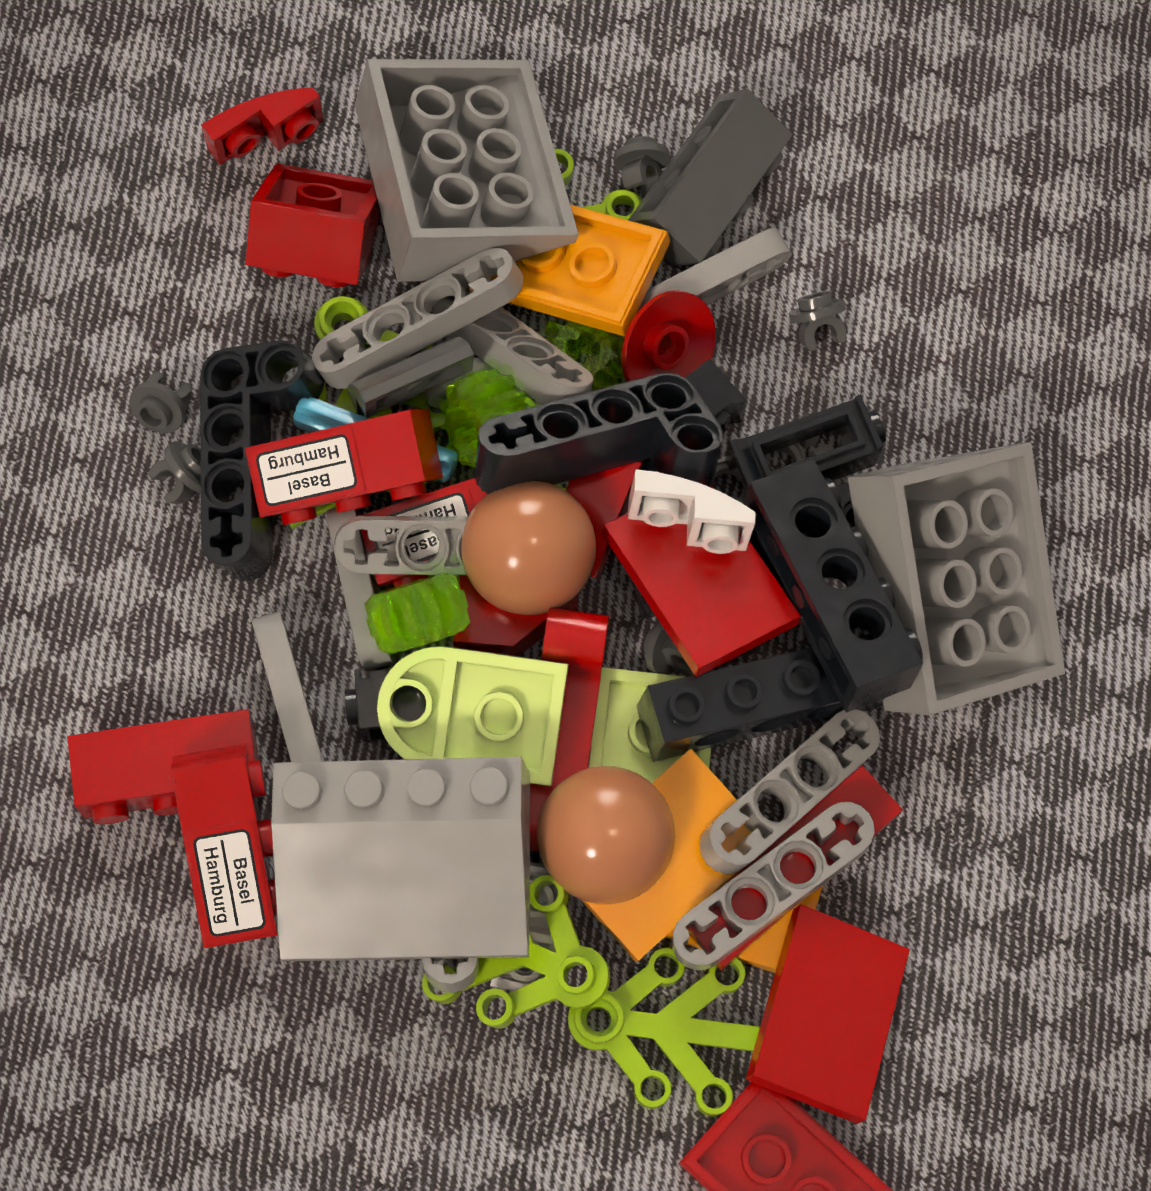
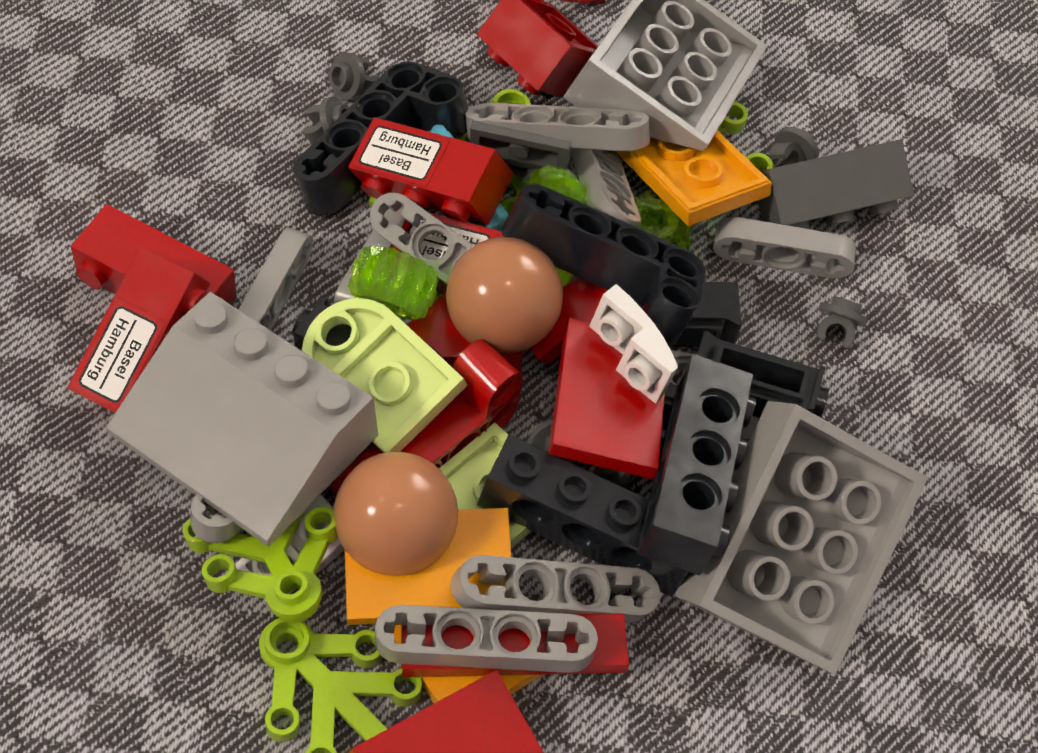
camera: 35 degrees right, 15 degrees down
red dish [621,290,716,382] -> none

